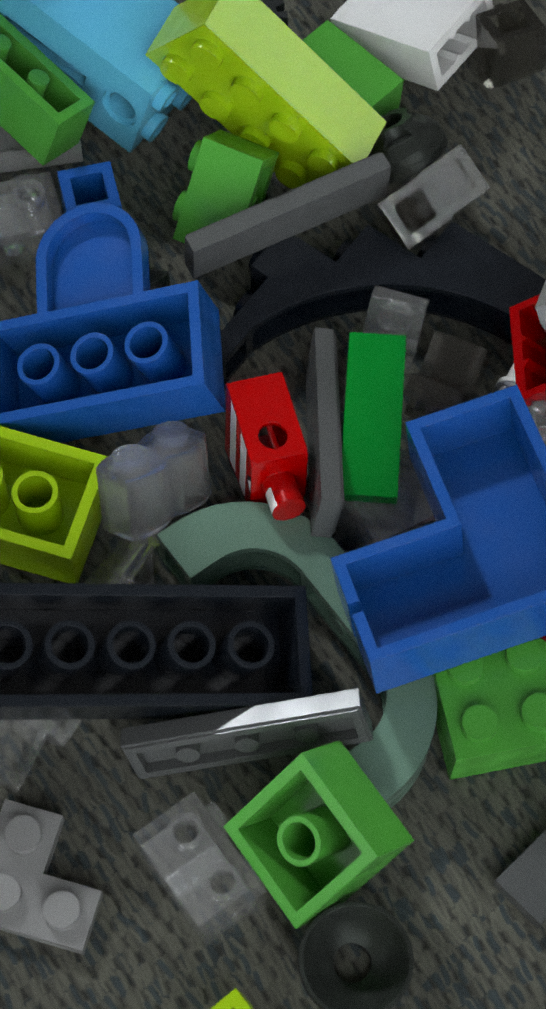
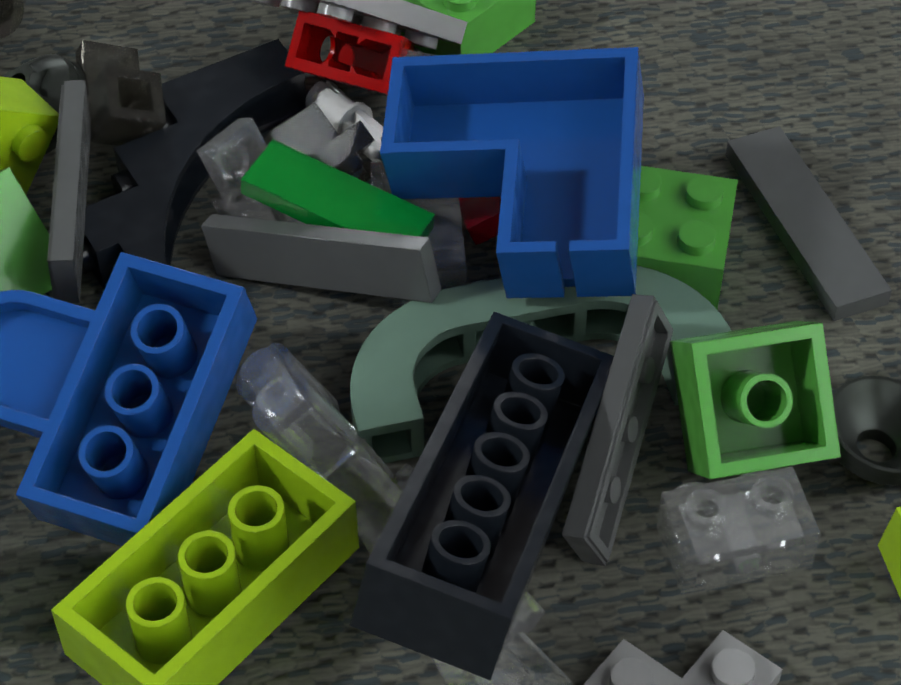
camera: 65 degrees left, 15 degrees down
red torso [225,372,308,521] -> none

